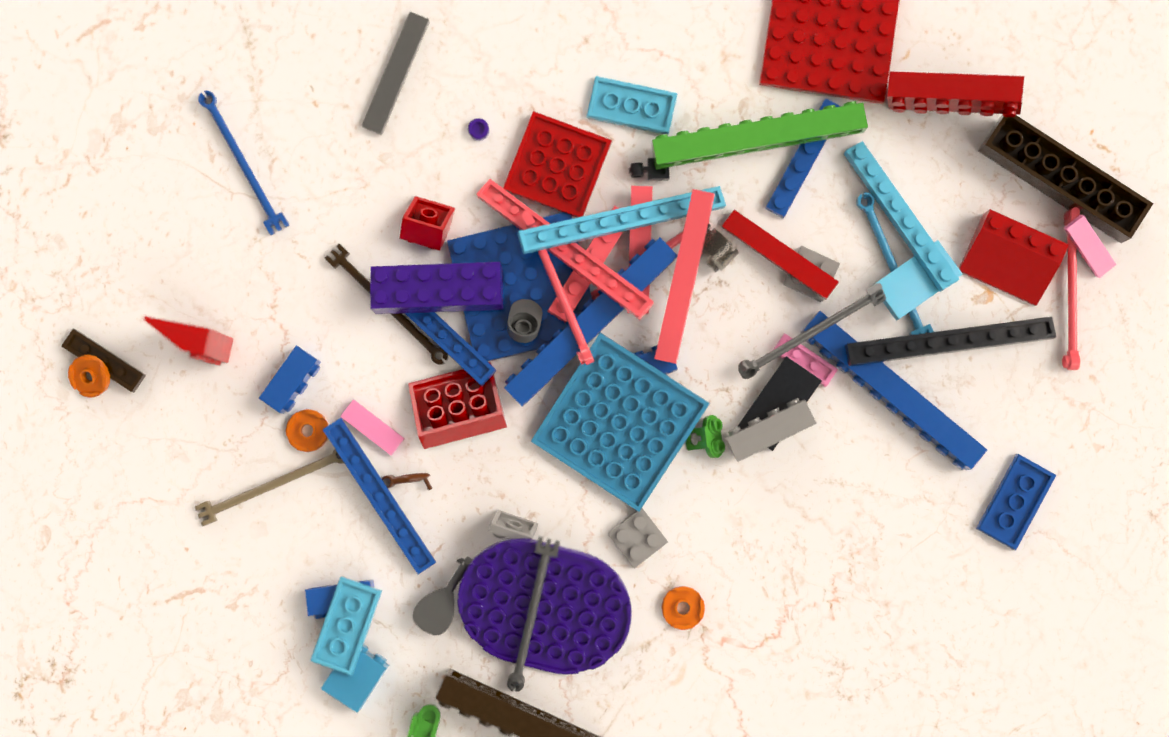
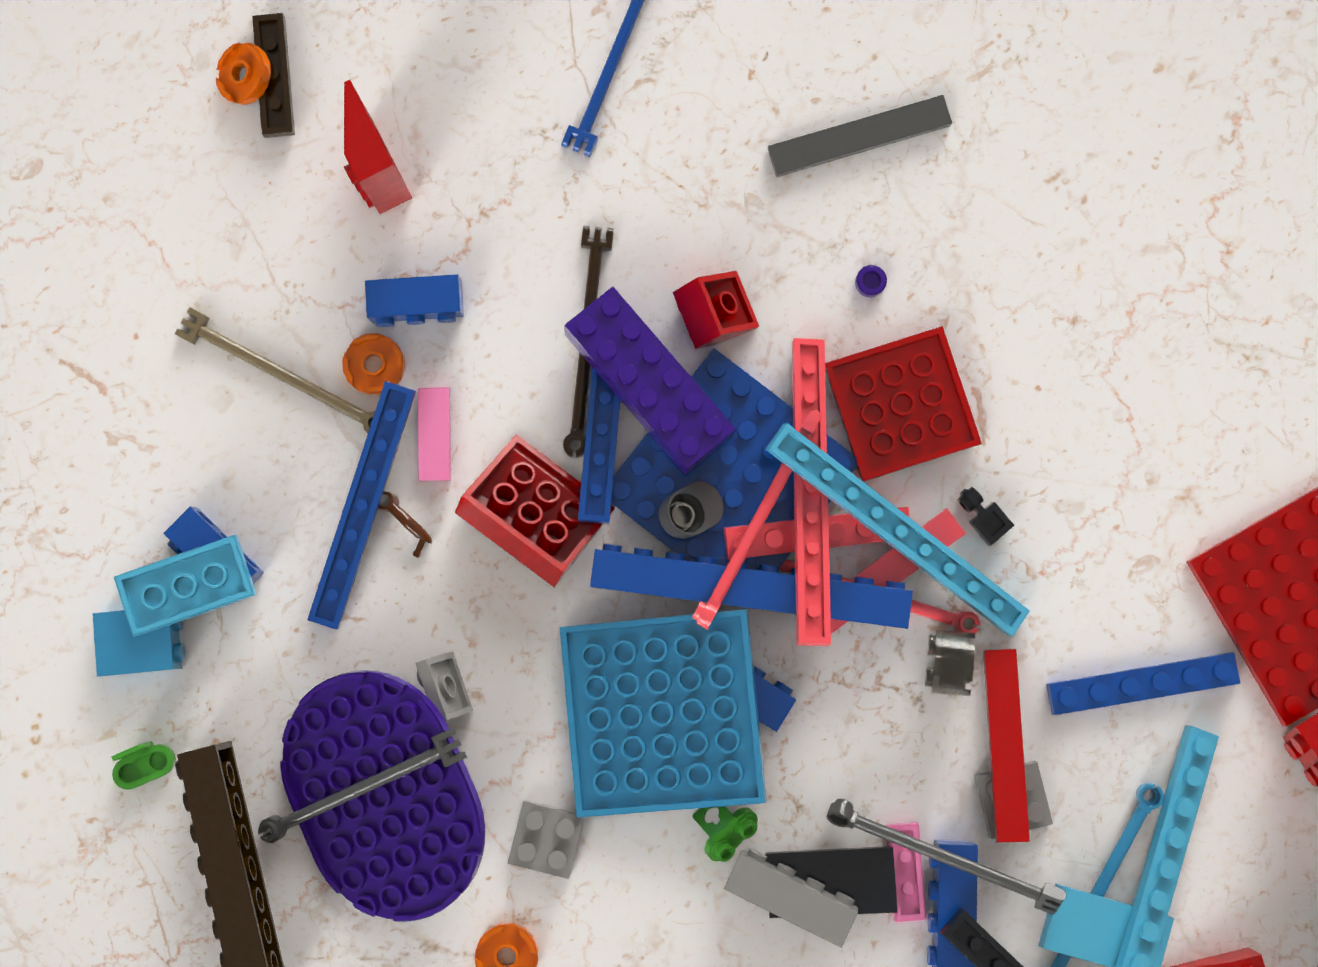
camera: 50 degrees right, 0 degrees up
dark grey piece [412,556,473,636] -> none
medium azure tile [587,76,678,135] -> none
bright green brick [651,101,868,169] -> none
coral tile [655,189,715,364] -> none

